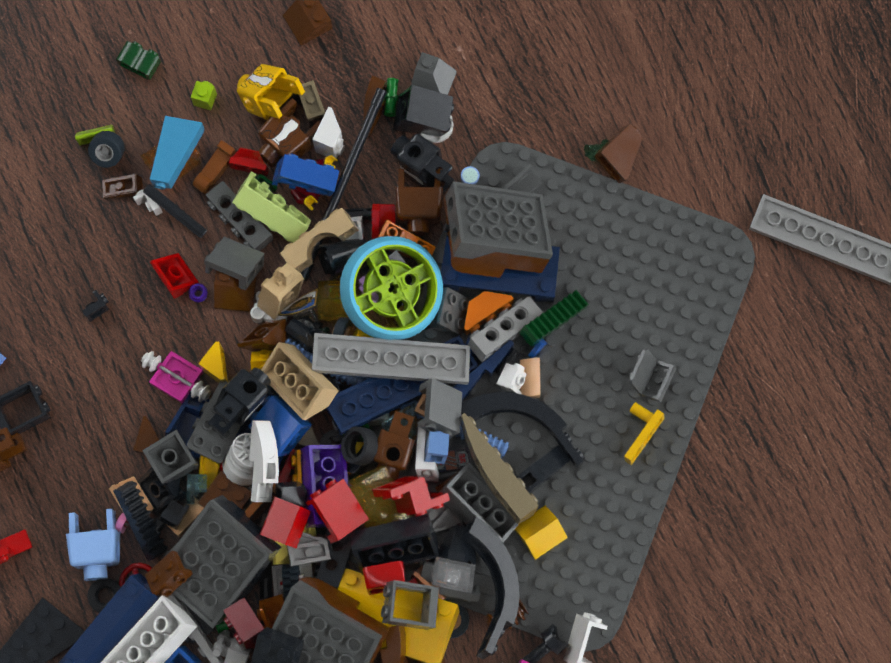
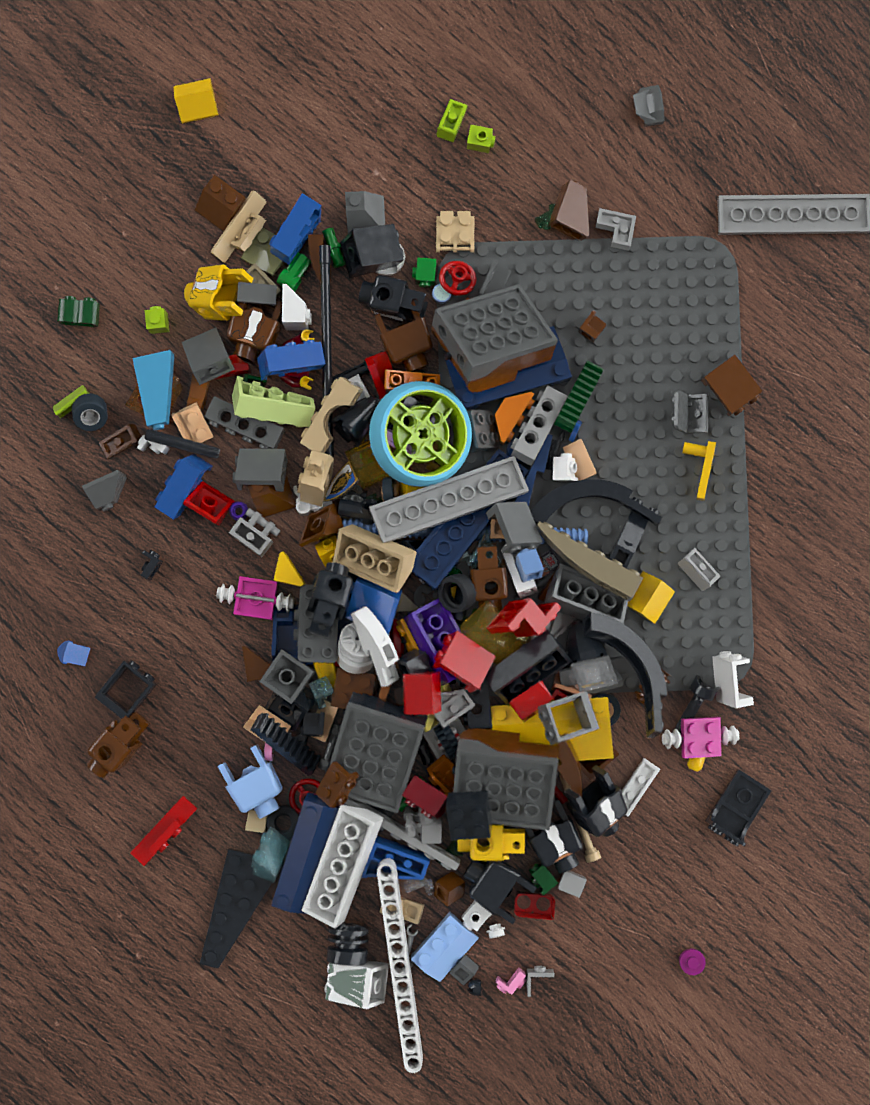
camera: 25 degrees left, 10 degrees up
none -> dark grey slope [82,470,127,512]
none -> blue wedge [155,454,213,520]
none -> light nougat plate [171,402,214,443]
none -> dark grey panel [181,327,235,385]
none -> tan bracket [211,191,266,263]
none -> light grey brick [229,508,281,558]
none -> dark grey tile [237,282,277,306]
none -> olive plate [241,228,284,276]
none -> tan slope [245,810,268,833]
none -> clear light blue slope [251,827,290,882]
none -> blue wedge [269,193,322,265]
none -> green piece [277,252,312,292]
none -> green brick [412,257,436,288]
none -> tan plate [436,211,474,253]
none -> lime slope [437,99,468,142]
none -> red piece [439,261,476,296]
none -> lime brick [467,125,496,153]
none -> reddish brown panel [578,310,606,343]
none -> light grey plate [595,208,636,251]
none -> dark grey slope [633,85,664,127]
none -> light grey slope [678,548,720,591]
none -> reddish brown panel [701,355,762,416]

